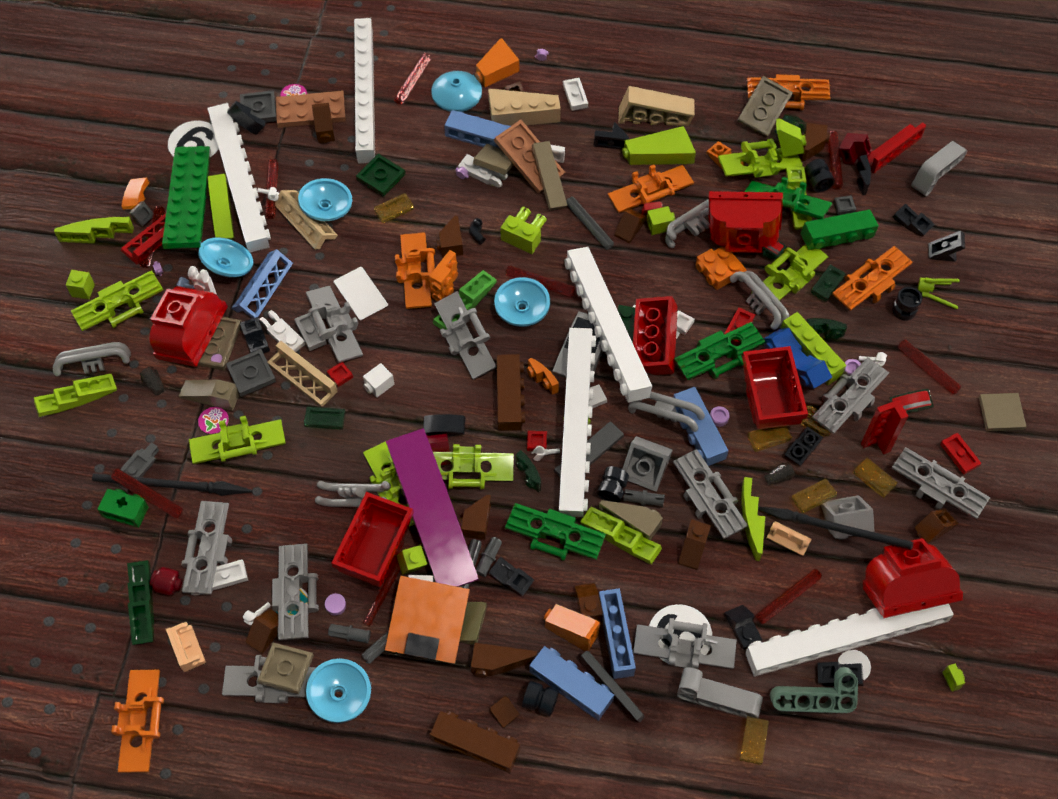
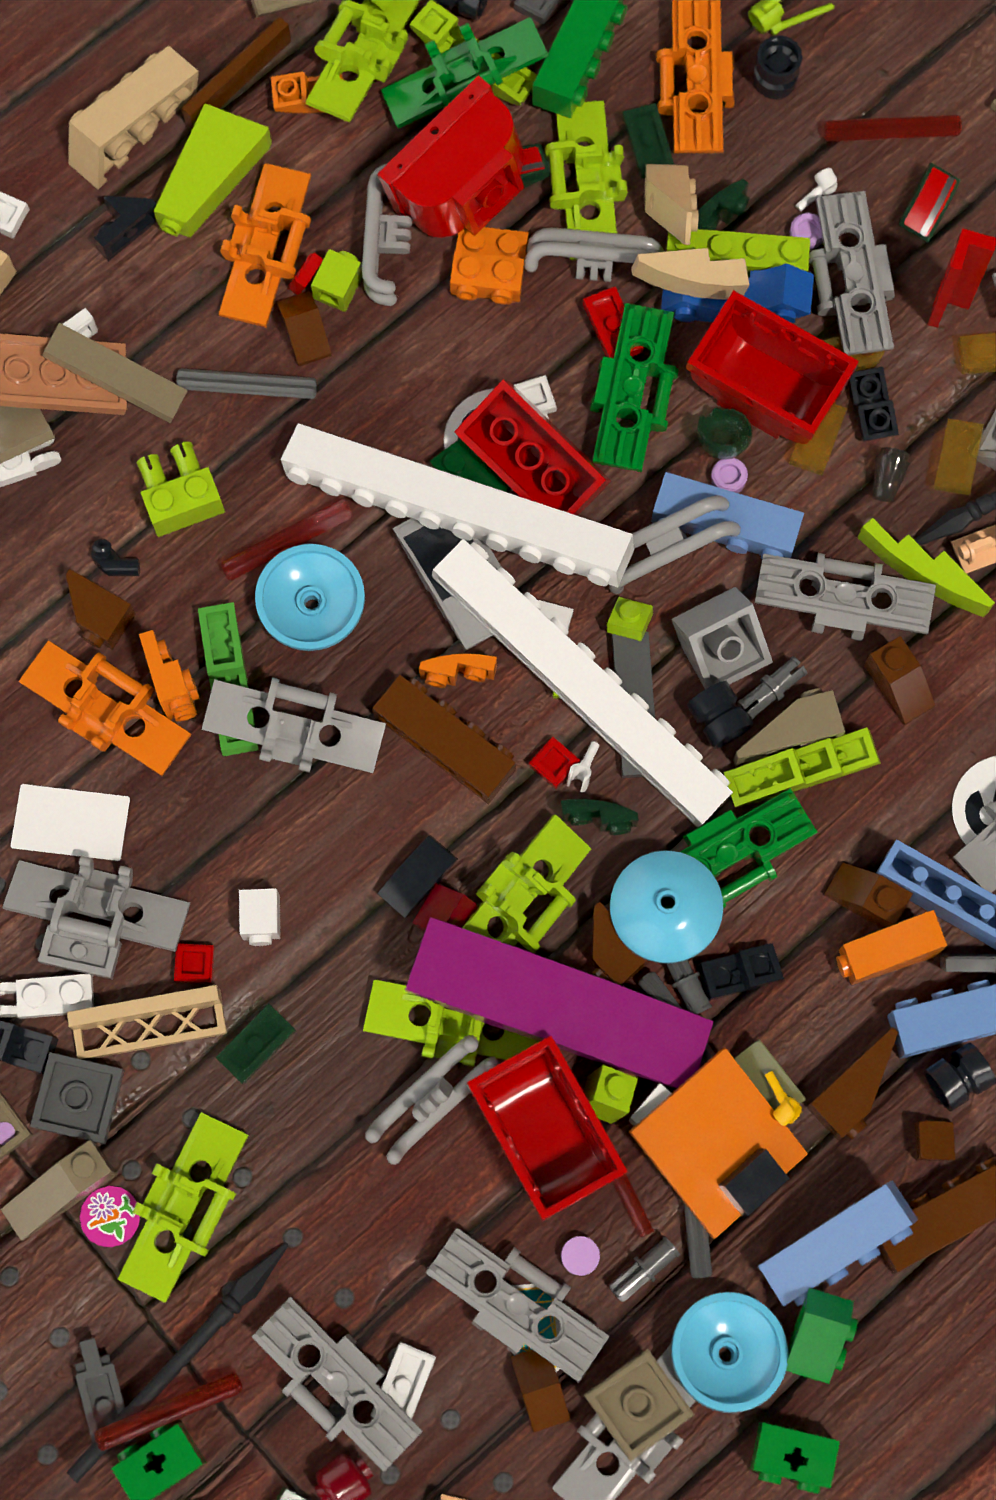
camera: 50 degrees left, 15 degrees up
white hand [243,602,271,625] -> none
none -> reddish brown tile [182,17,291,130]
none -> lime plate [607,597,653,641]
none -> medium azure dish [610,851,723,963]
none -> tan slope [631,248,750,299]
none -> tan slope [644,164,698,245]
none -> clear green hair [697,407,752,460]
none -> green brick [750,1422,840,1494]
none -> medium blue brick [758,1180,918,1306]
none -> yellow hand [764,1071,802,1126]
none -> green brick [786,1288,858,1384]

